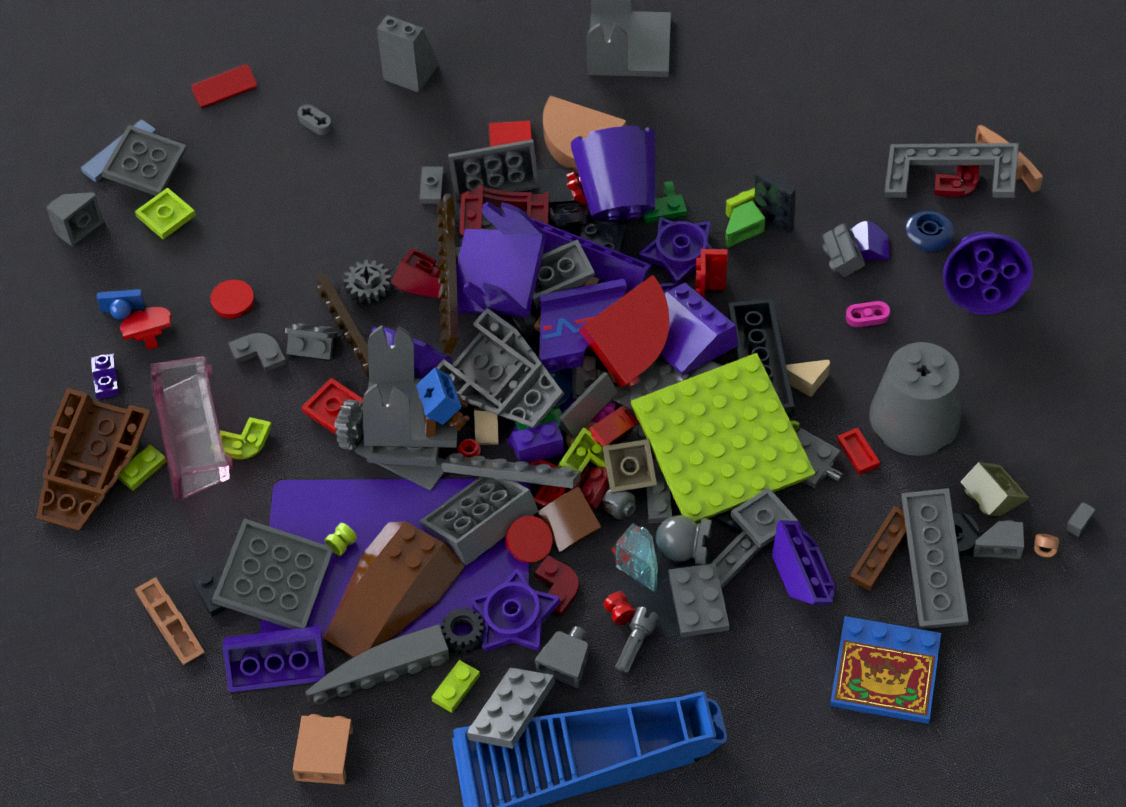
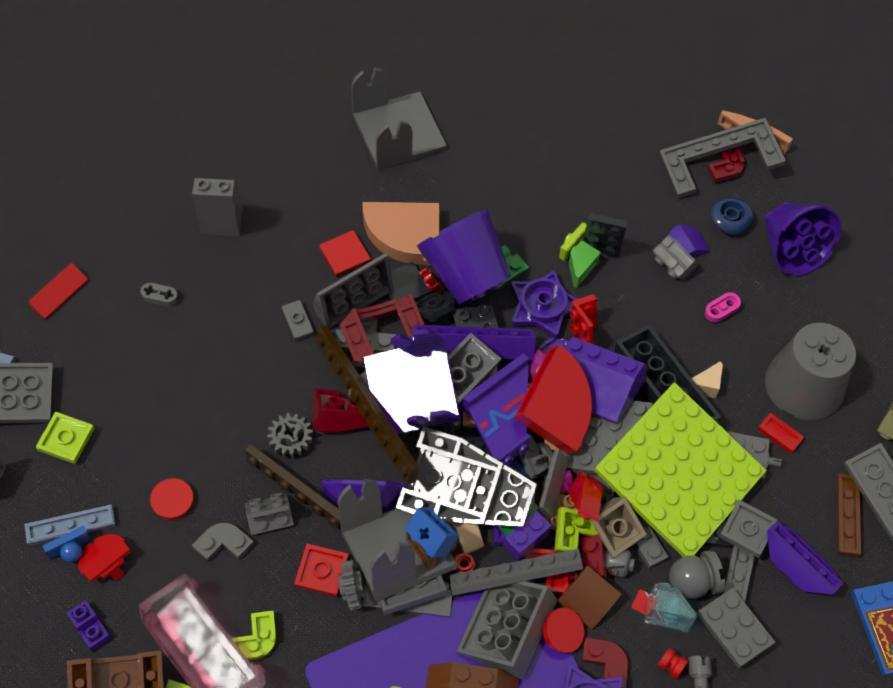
camera: 30 degrees left, 5 degrees up
none -> sand blue tile [25,504,116,546]

